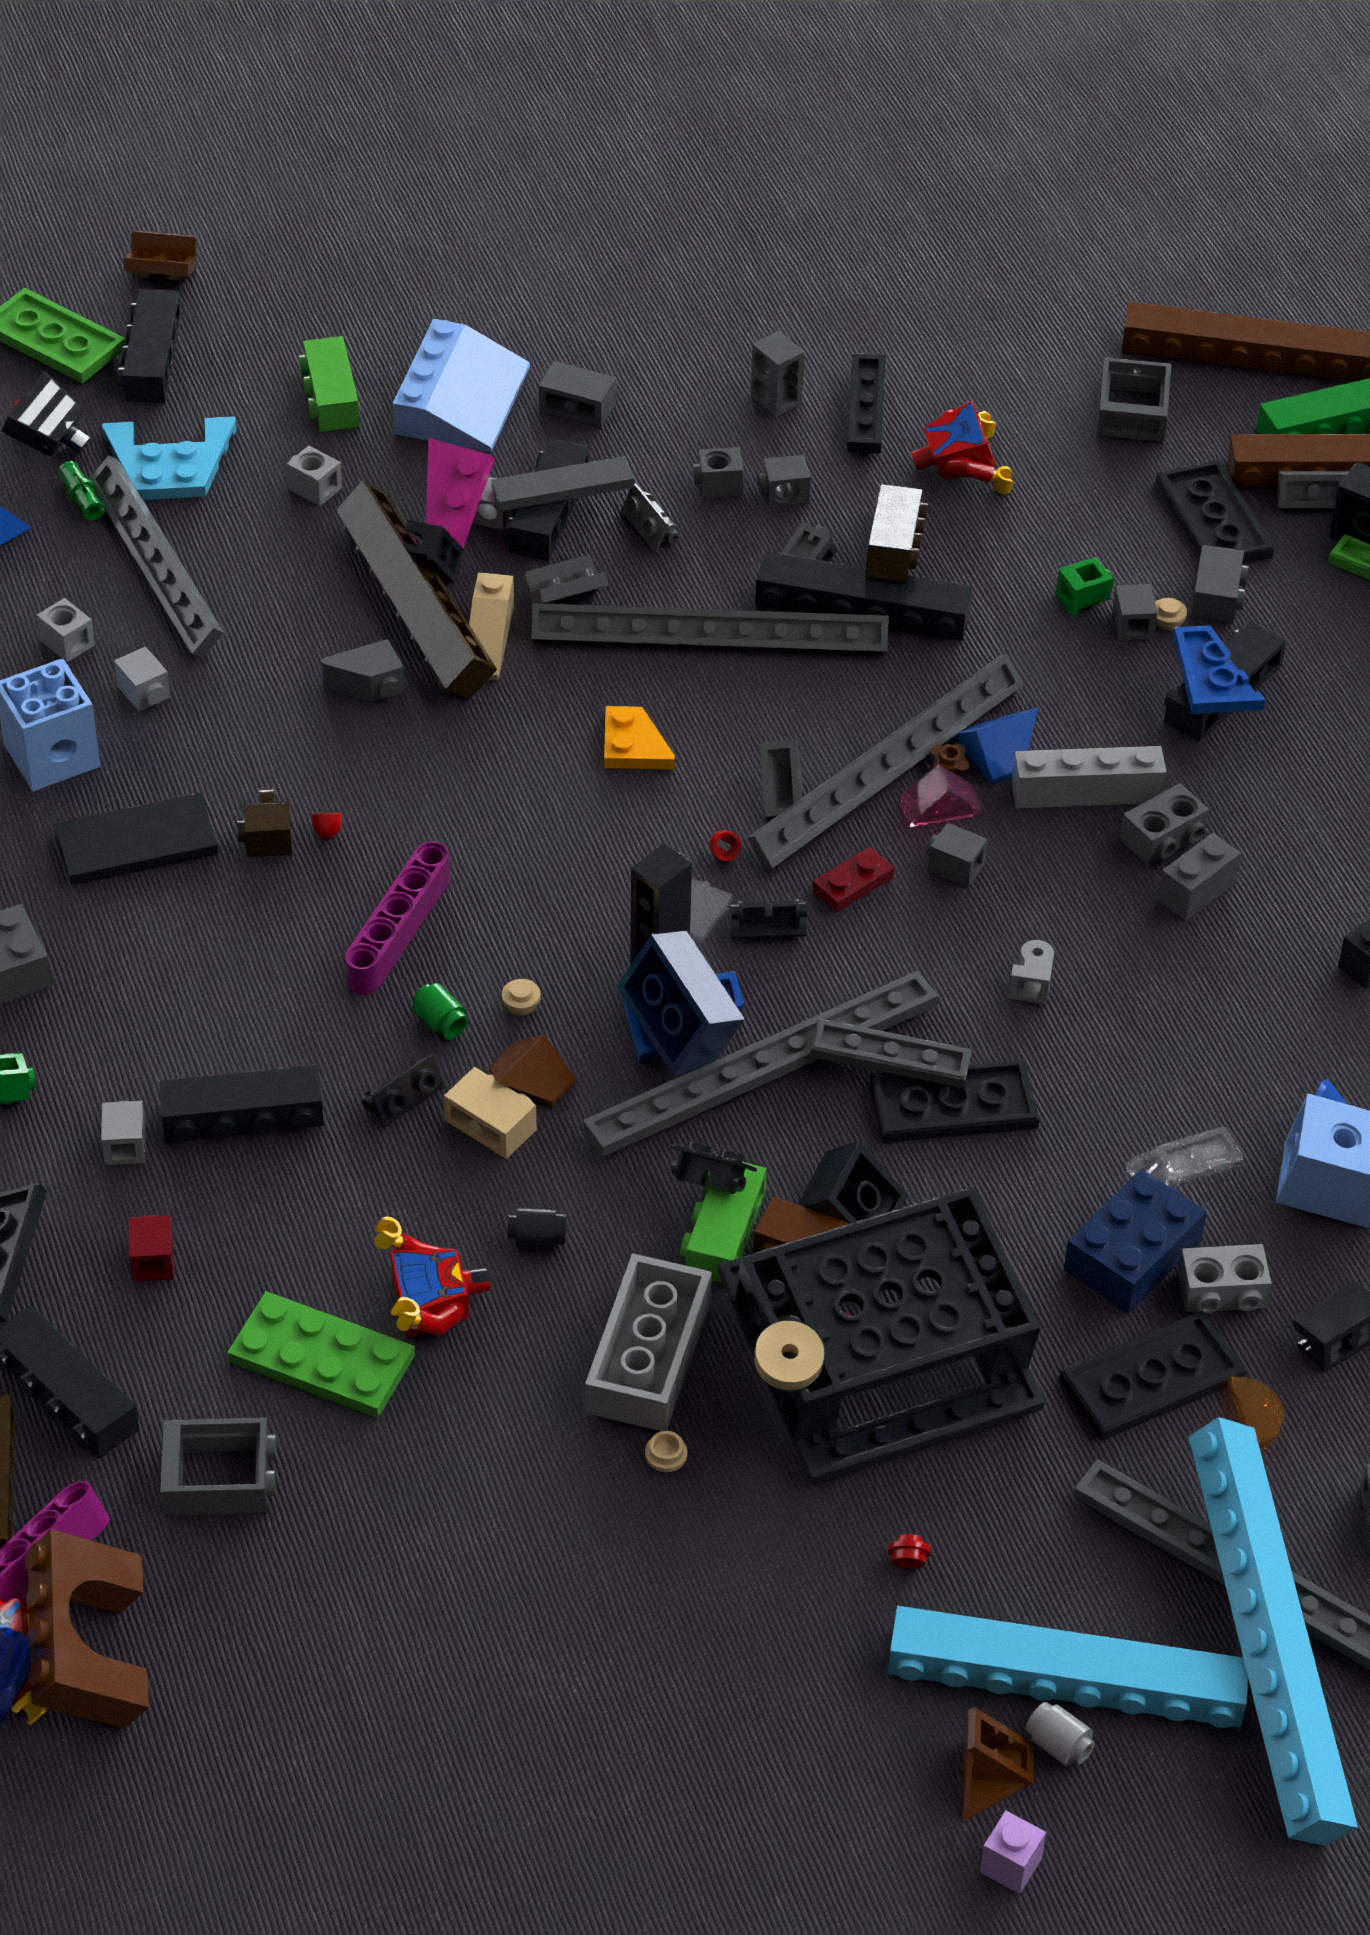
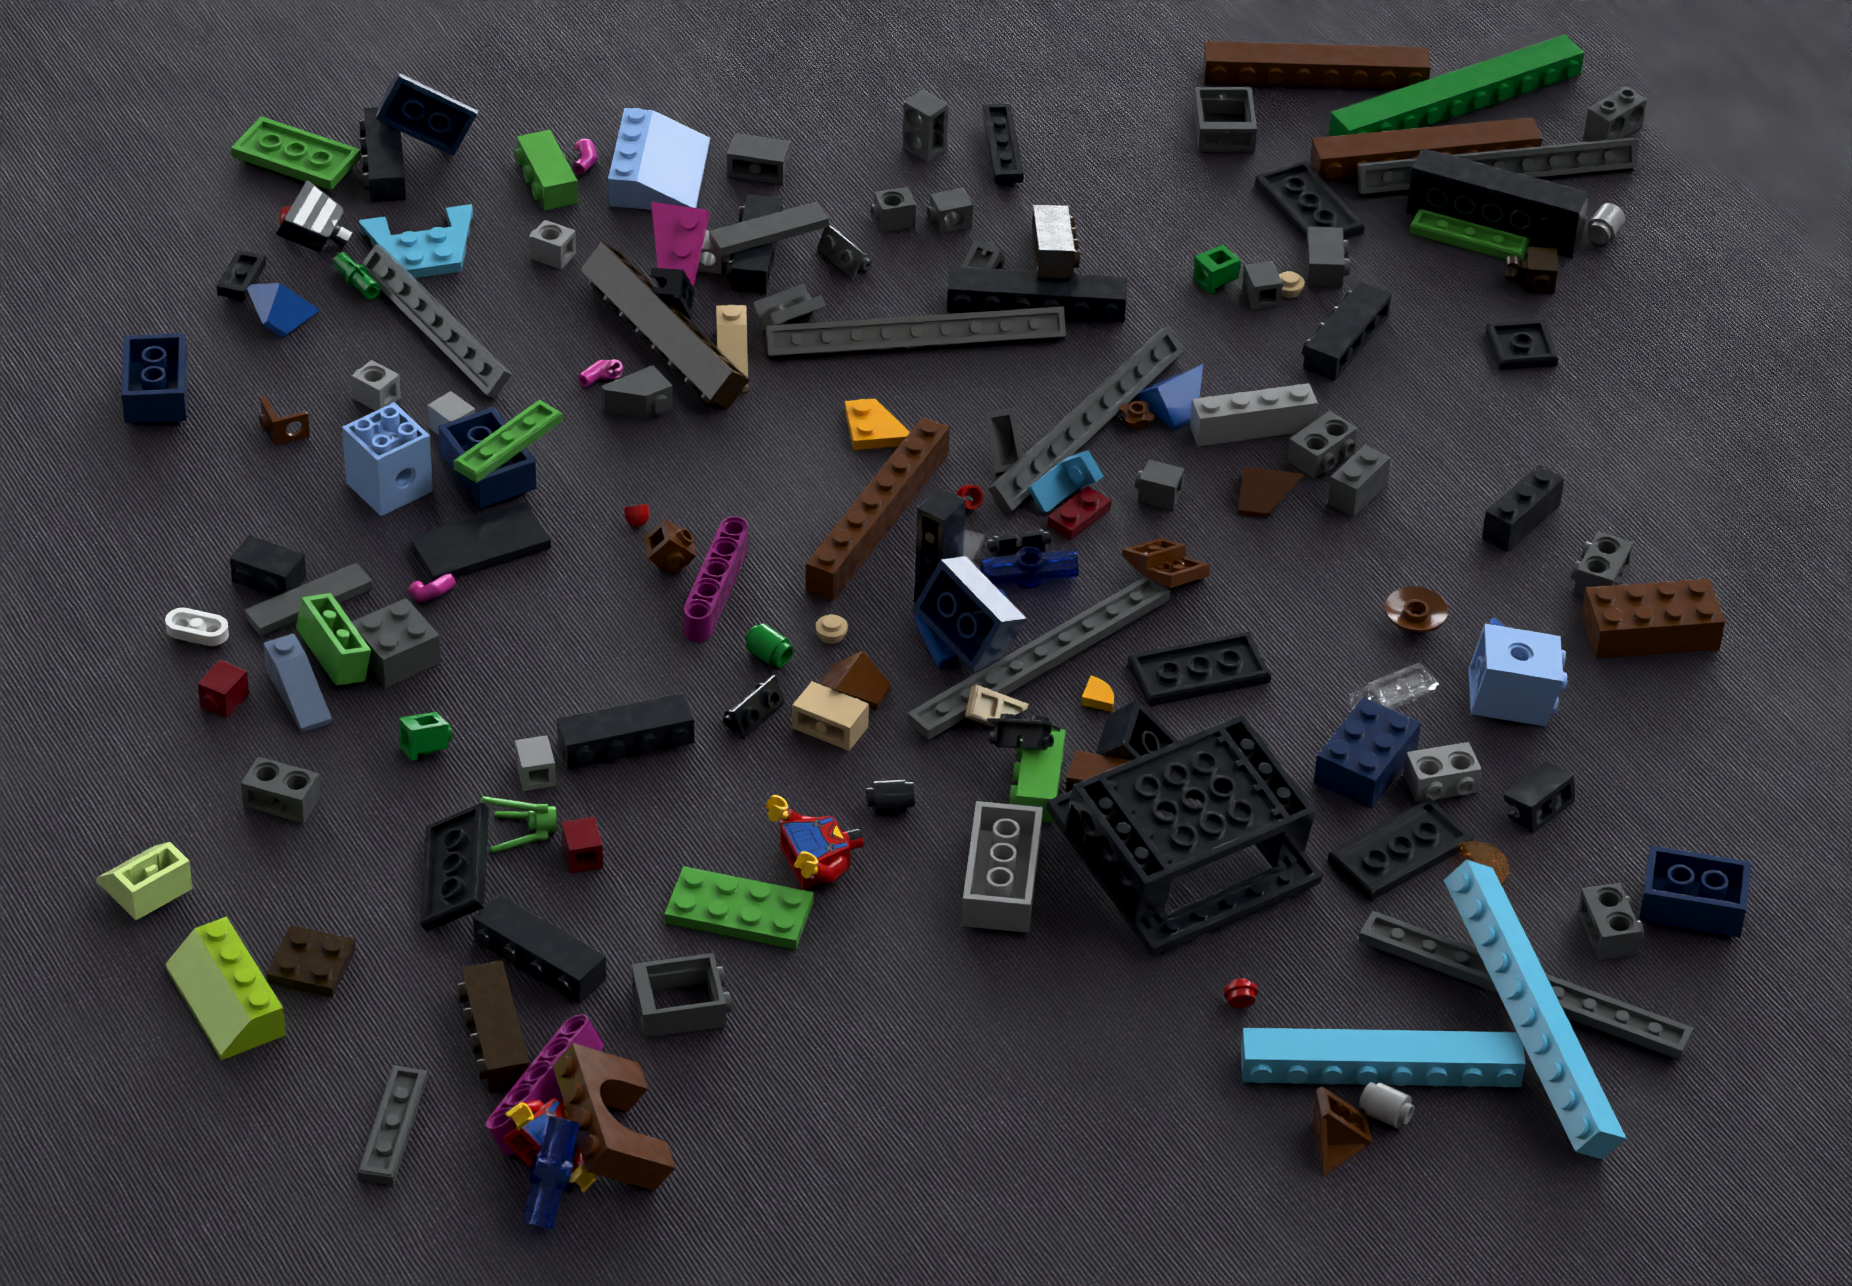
camera: 10 degrees left, 5 degrees down
reddish brown bracket [124,230,197,280] -> none
dark brown brick [237,789,292,857] -> none
tan plate [645,1431,688,1472] -> none
tan piece [754,1321,824,1390] -> none
dark grey tile [810,1018,972,1088] -> none
clear pink slope [900,764,982,827] -> none
red torso [911,401,1014,494] -> none
lavender brick [980,1811,1046,1894] -> none
light grey leg [1008,940,1054,1004] -> none
blue wing [1173,626,1265,714] -> none
none -> dark blue slope [375,73,478,156]
none -> dark pink arm [408,574,456,603]
none -> dark blue brick [438,407,537,509]
none -> bright green tile [453,400,562,483]
none -> bright green plant [481,796,557,853]
none -> dark pink arm [573,138,598,175]
none -> dark pink arm [578,359,623,387]
none -> reddish brown brick [643,519,697,575]
none -> reddish brown brick [805,417,950,601]
none -> tan tile [965,685,1028,727]
none -> clear blue piece [980,547,1079,589]
none -> dark azure bracket [1028,450,1104,513]
none -> light orange tile [1081,676,1114,712]
none -> reddish brown slope [1122,538,1210,588]
none -> reddish brown slope [1237,466,1305,518]
none -> reddish brown dish [1385,586,1449,633]

